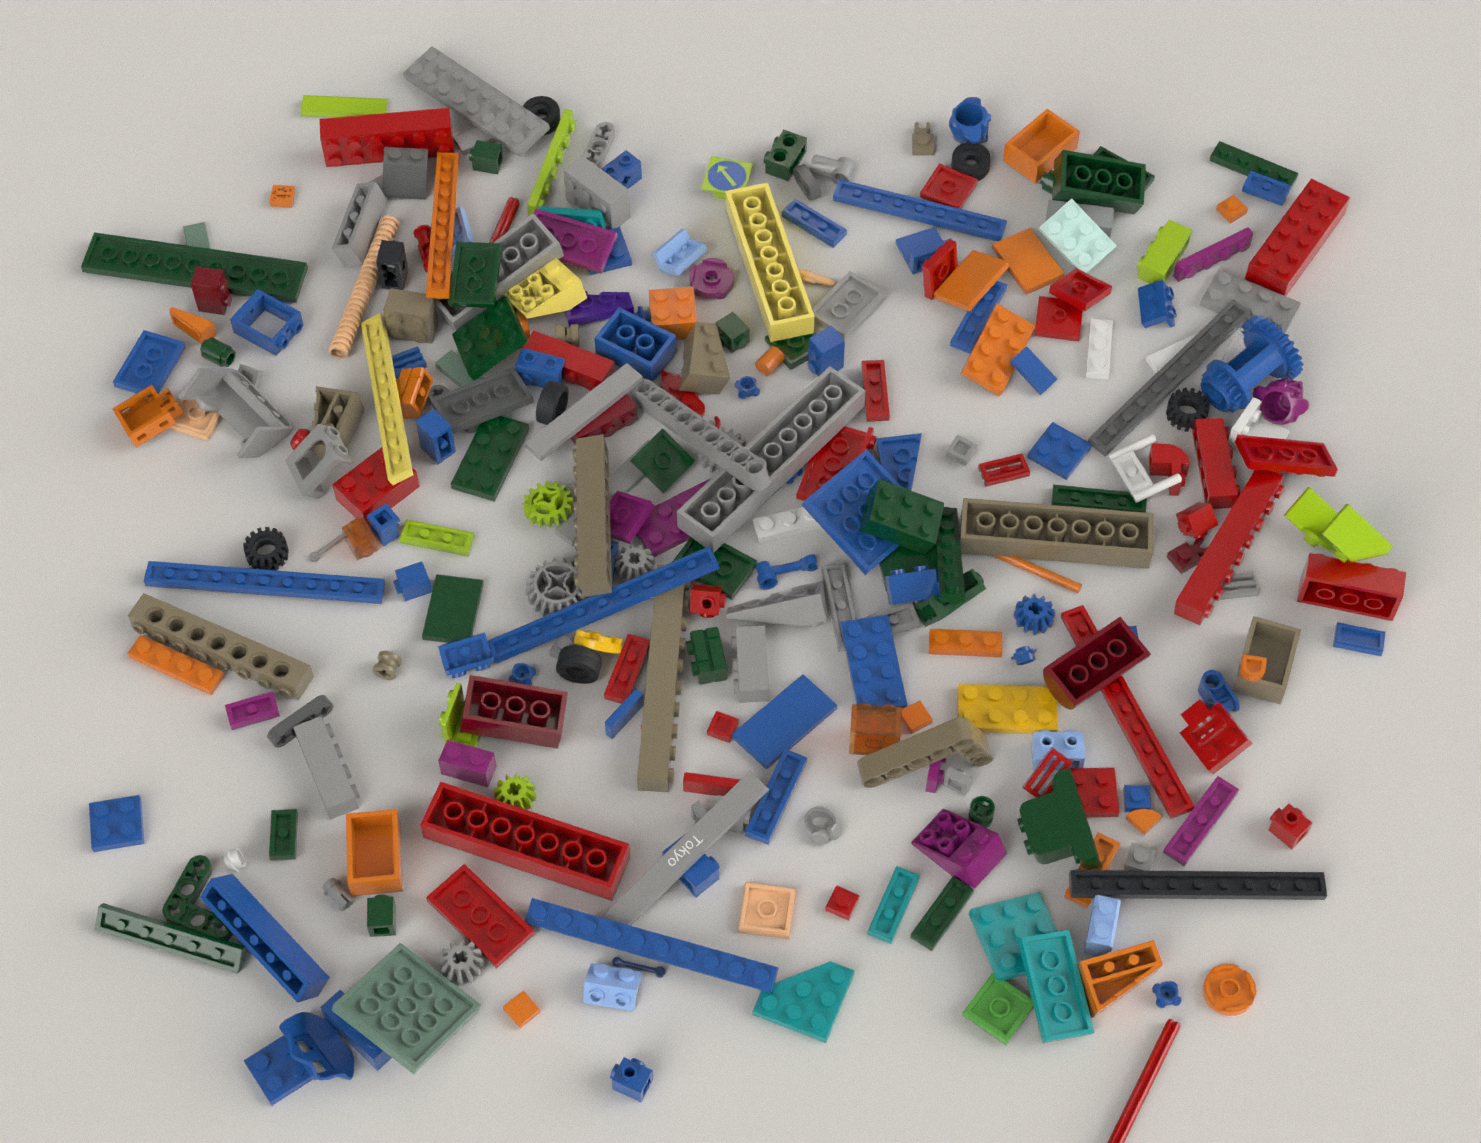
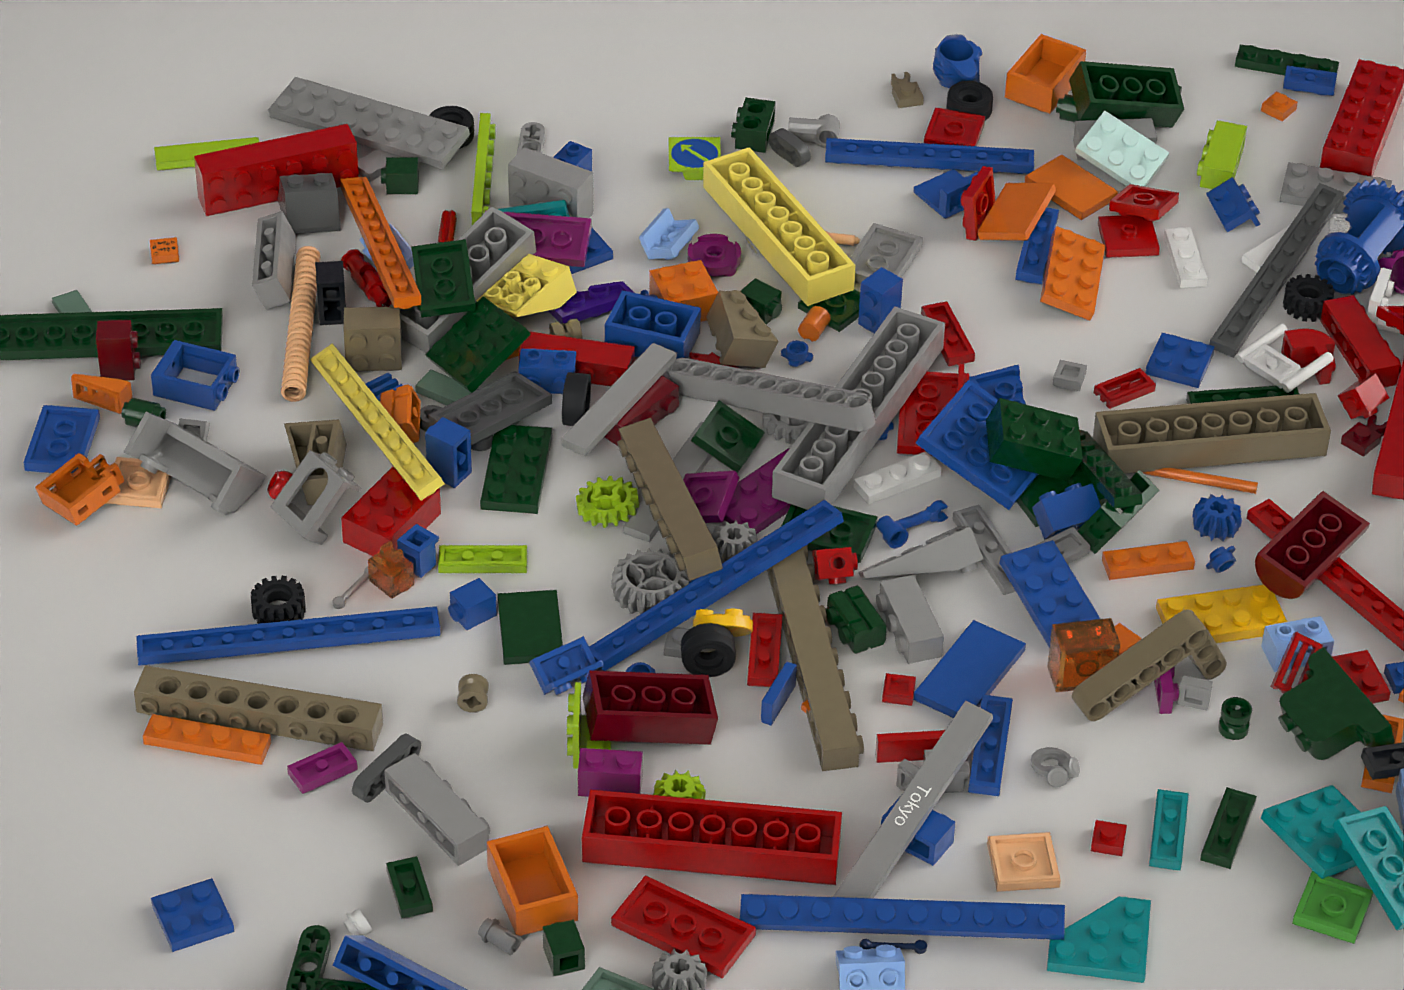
camera: 15 degrees left, 15 degrees down
blue tile [782,199,847,248] -> none
magenta slope [911,808,1007,889] -> none
blue tile [1009,346,1057,395] -> none
magenta plate [1173,227,1253,282] -> none

